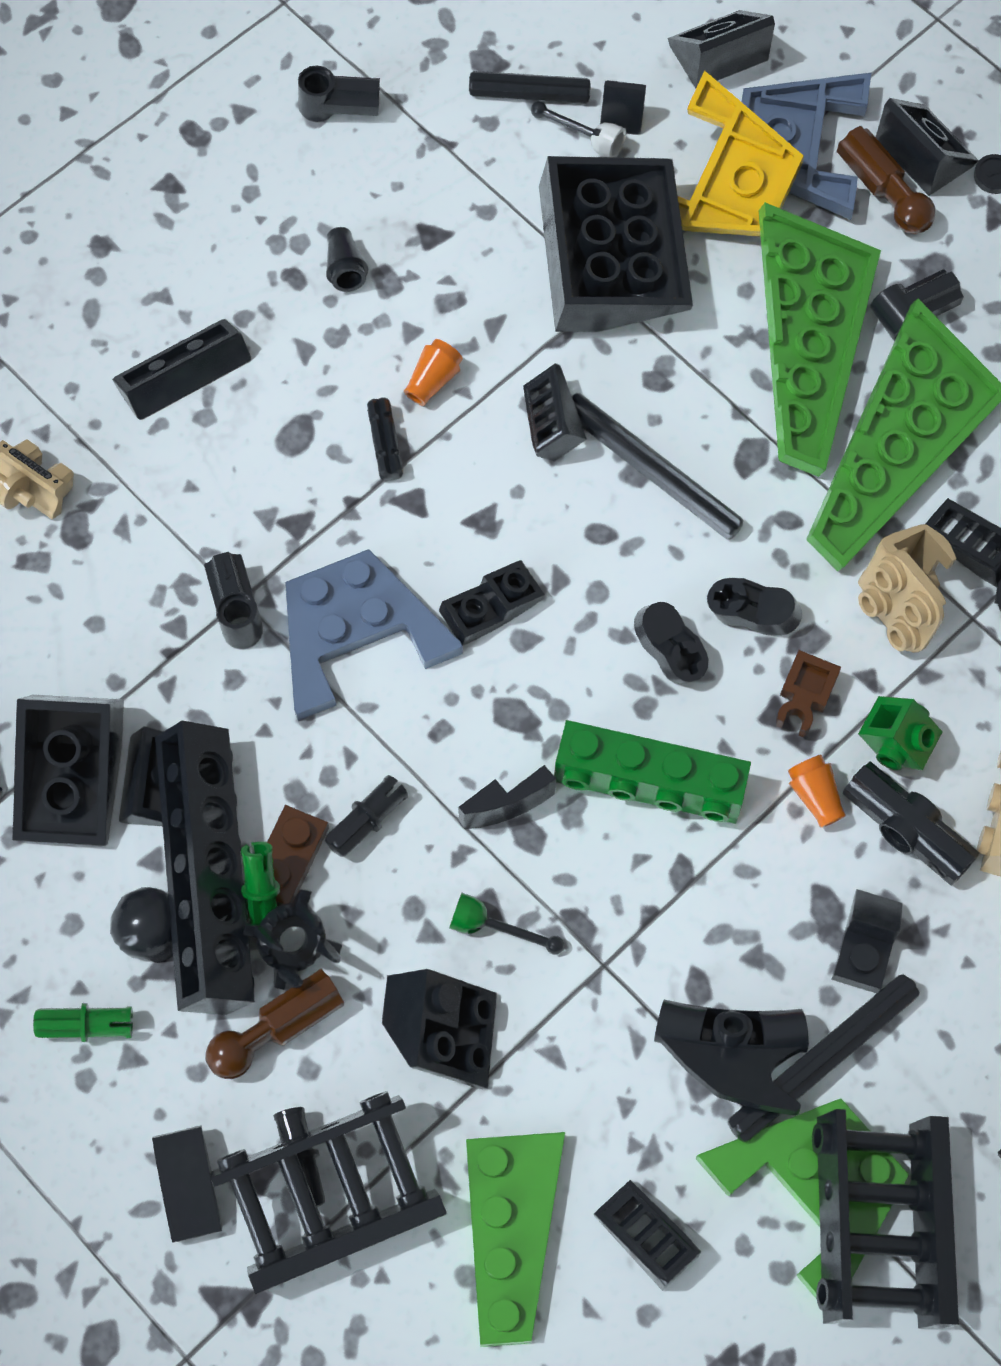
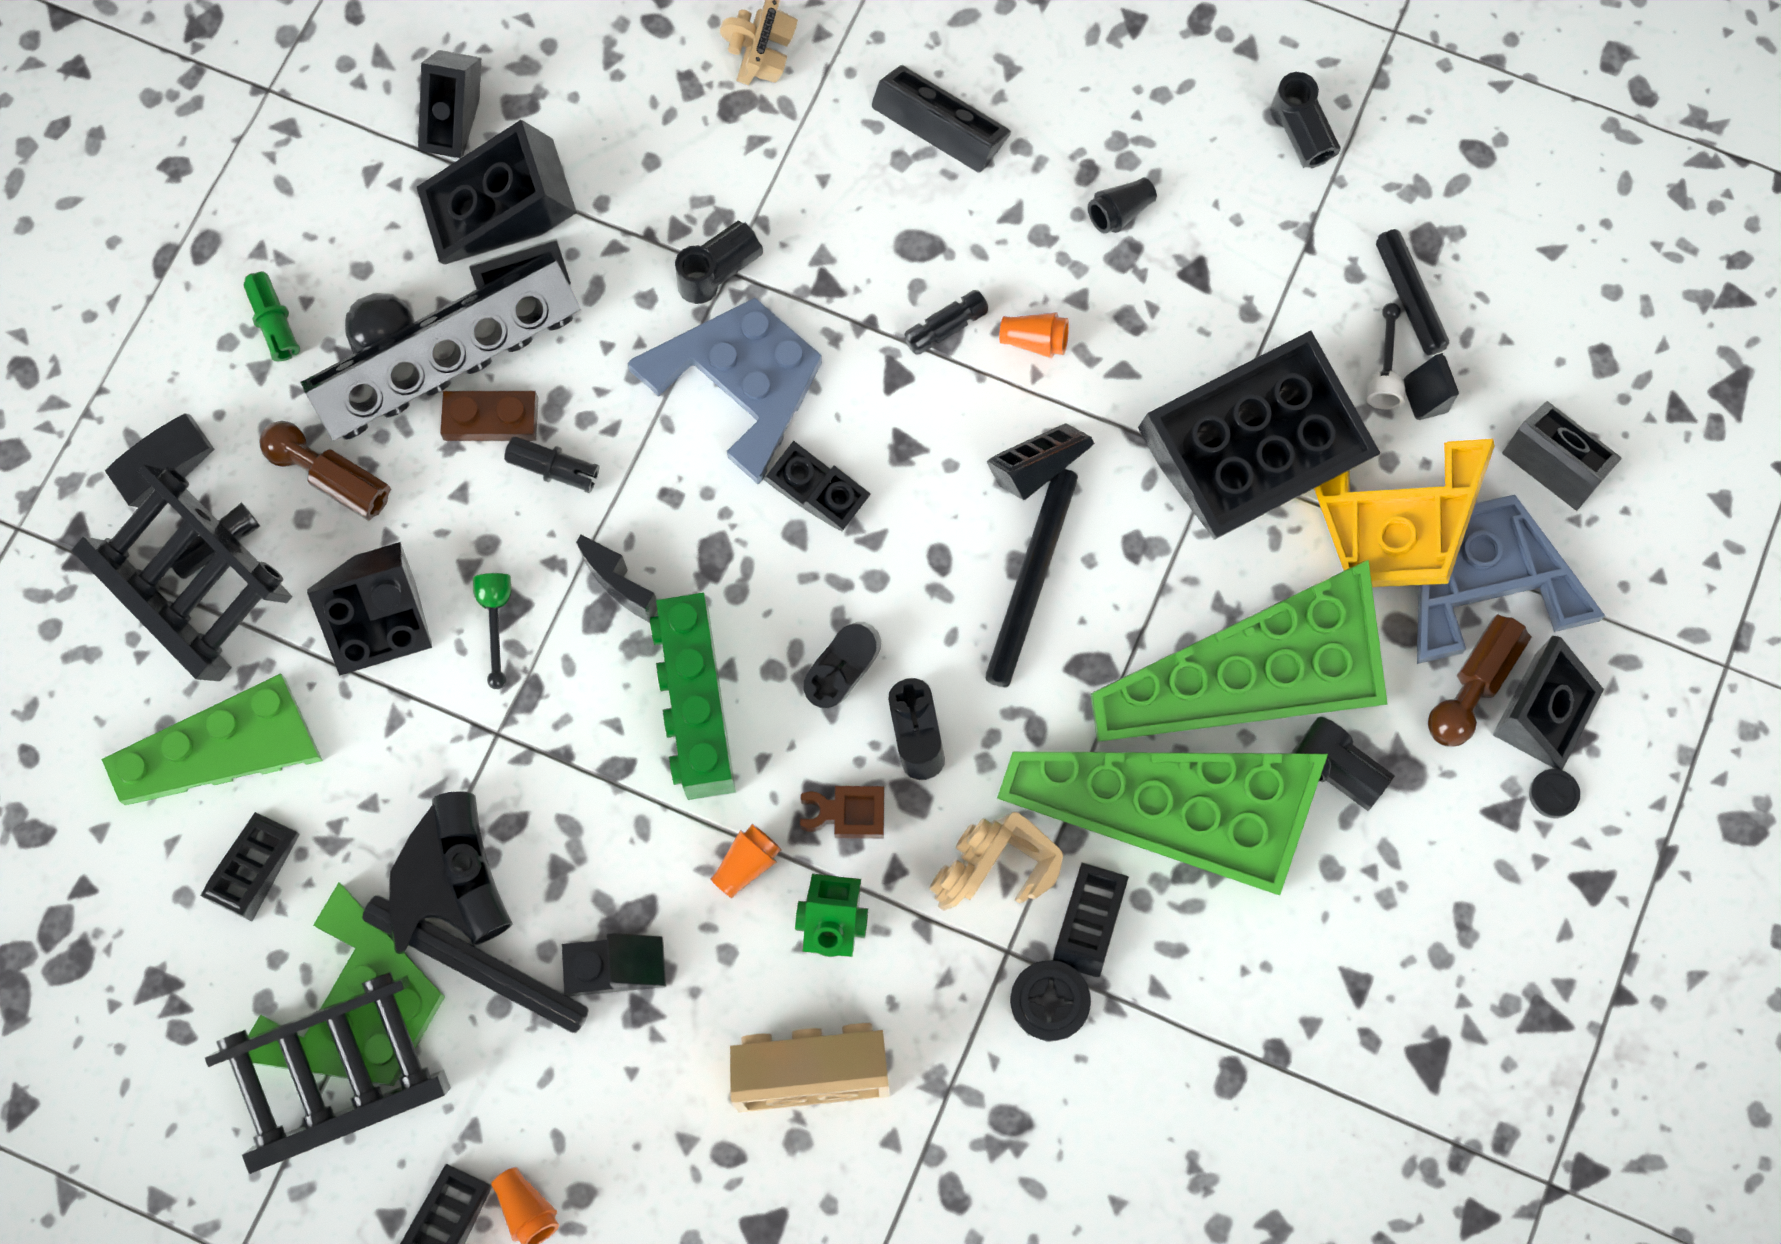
camera: 70 degrees right, 5 degrees up
green axle [241,841,280,924] -> none
black piece [243,889,342,990] -> none
black piece [842,761,980,886] -> none

